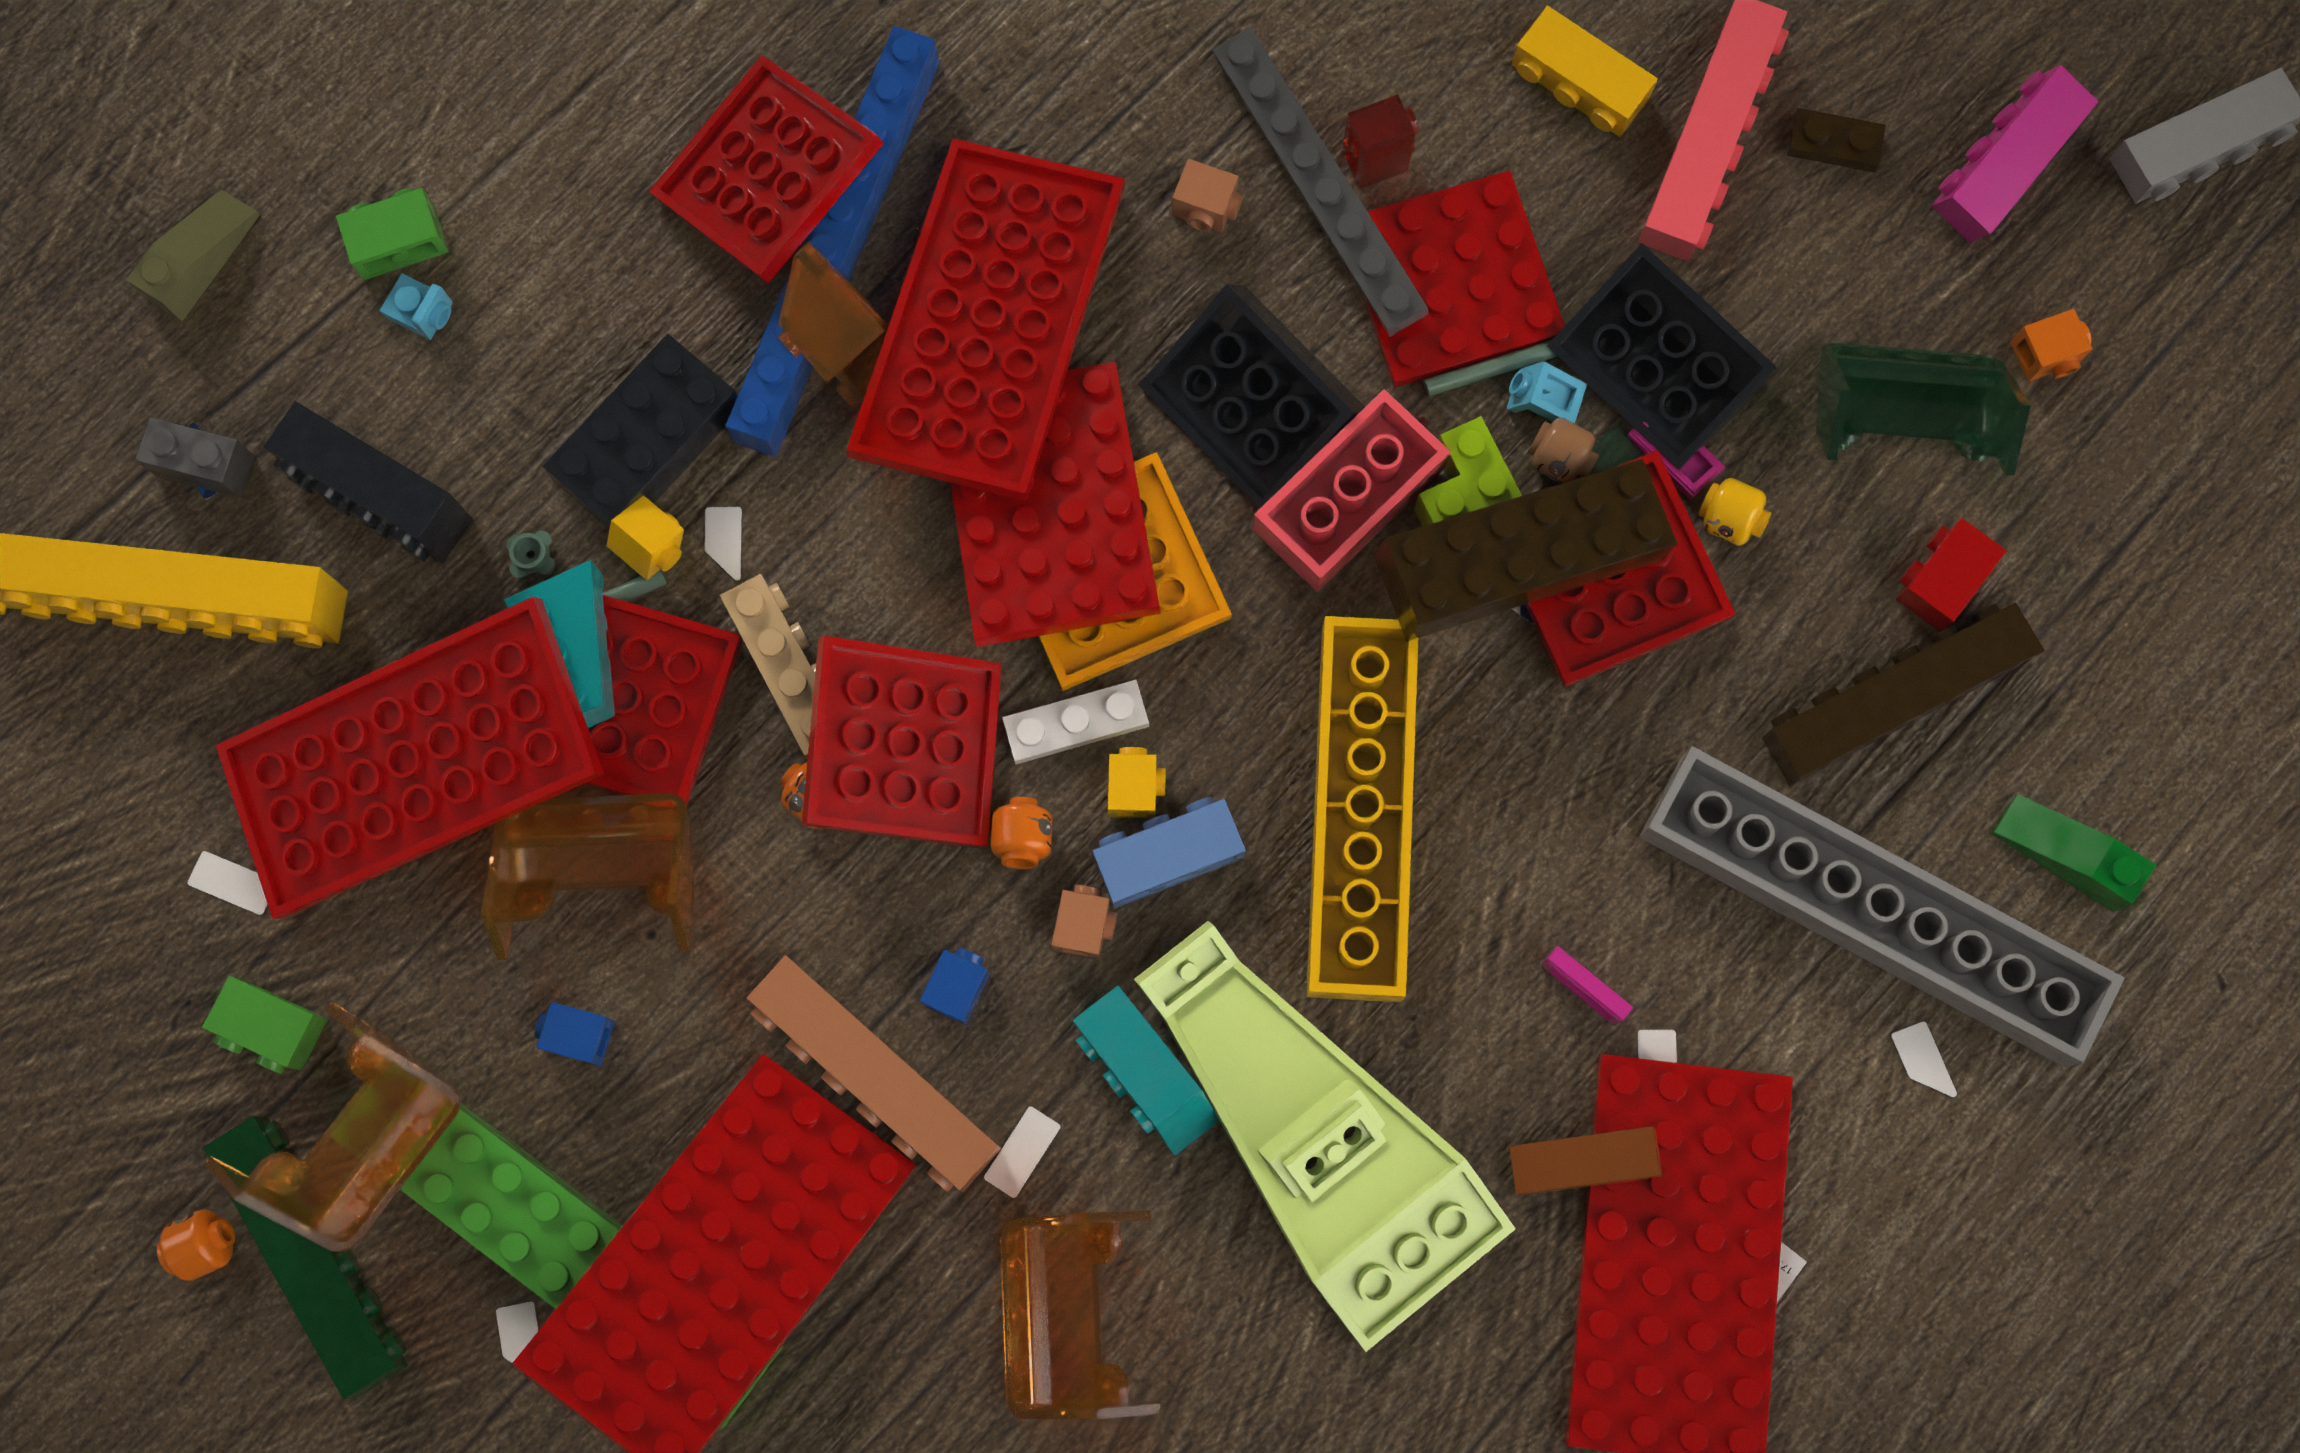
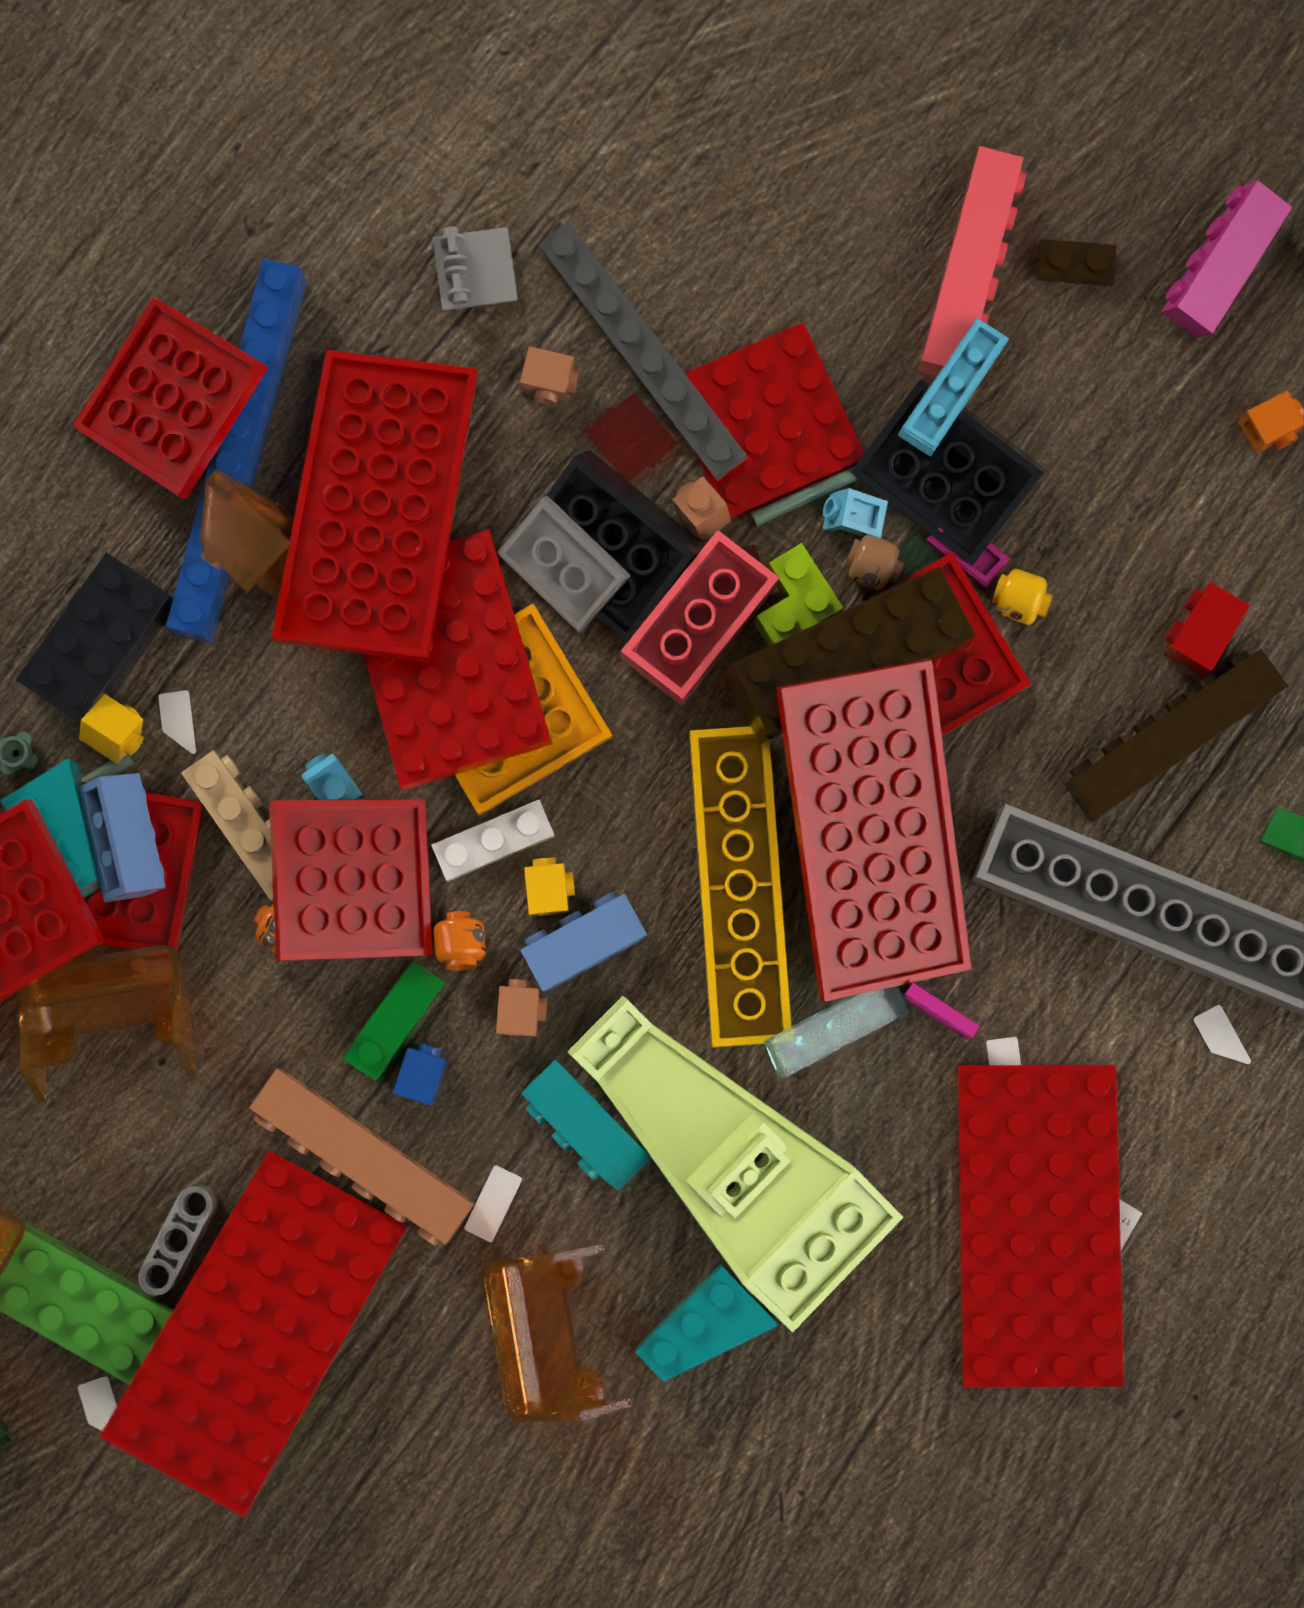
camera: 10 degrees left, 5 degrees up
blue brick [534,1002,615,1067] -> none
clear red brick [1342,94,1419,189] -> none
dark orange tile [1509,1126,1663,1196] -> none
yellow brick [1511,5,1658,137] -> none
clear green windscreen [1816,343,2031,476] -> none
none -> medium blue brick [78,773,166,902]
none -> light grey beam [138,1185,219,1296]
none -> medium azure bracket [301,754,364,800]
none -> green slope [343,961,446,1081]
none -> light grey hinge [433,227,518,311]
none -> light grey tile [497,496,631,632]
none -> clear red piece [586,392,677,482]
none -> teal wedge [635,1263,778,1382]
none -> nougat brick [672,476,731,543]
none -> clear light blue tile [764,986,909,1078]
none -> plate [776,659,972,1002]
none -> medium azure tile [898,318,1009,457]

